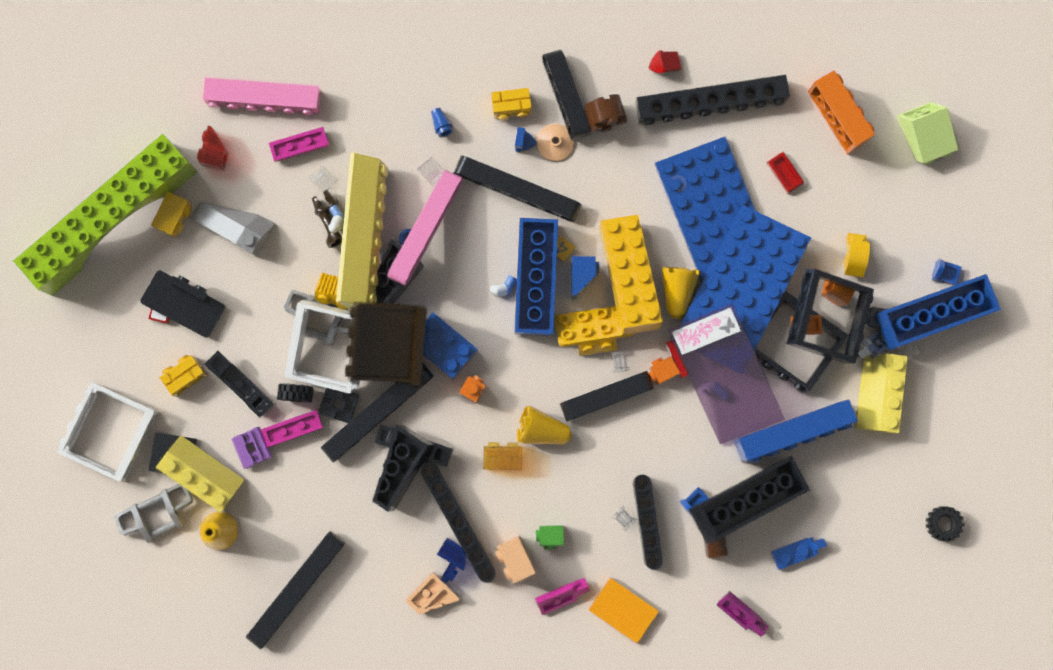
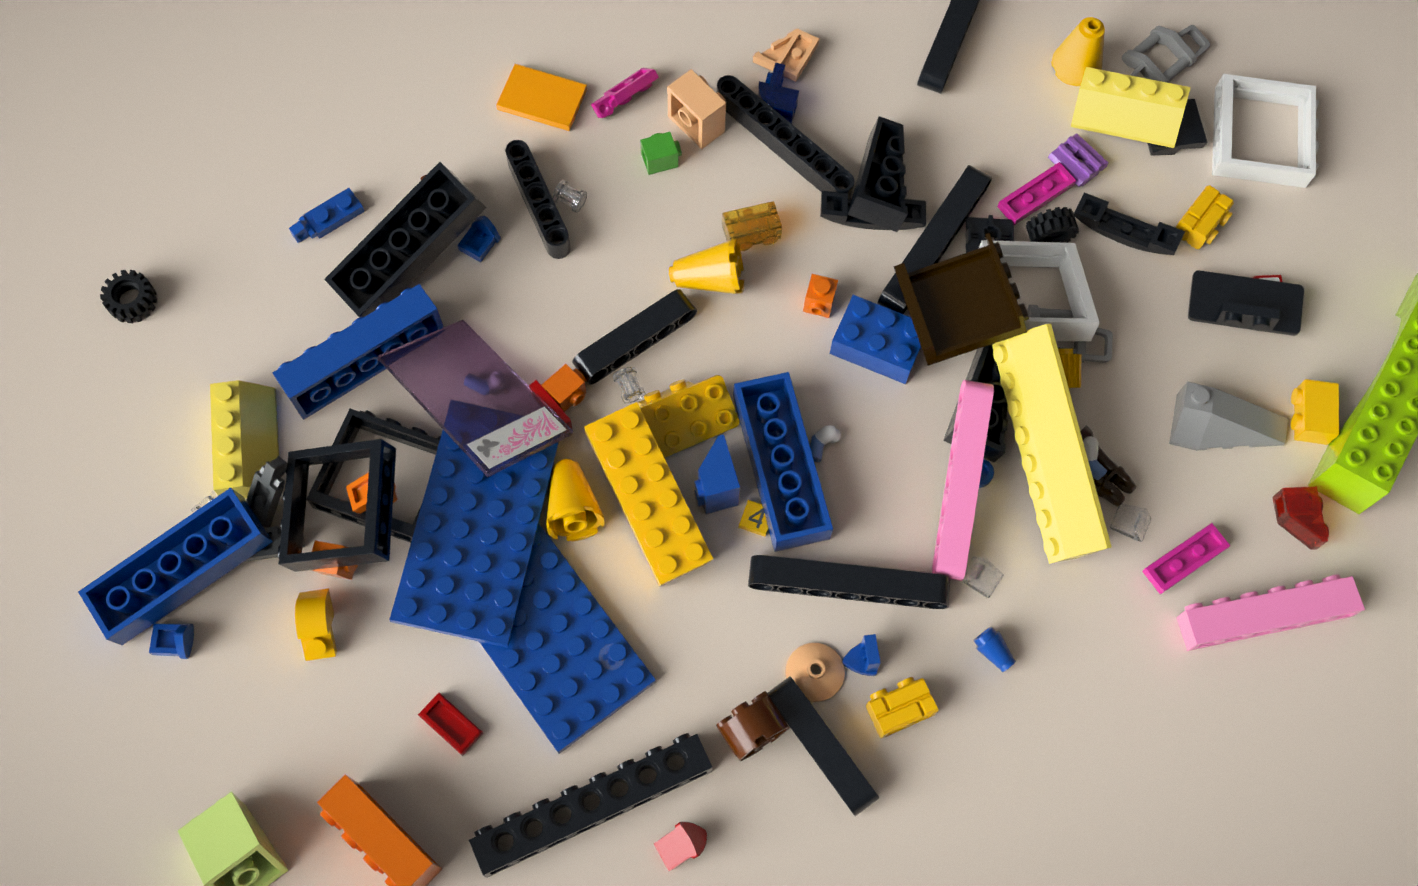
camera: 165 degrees right, 15 degrees down
magenta hinge [717,591,769,637] -> none

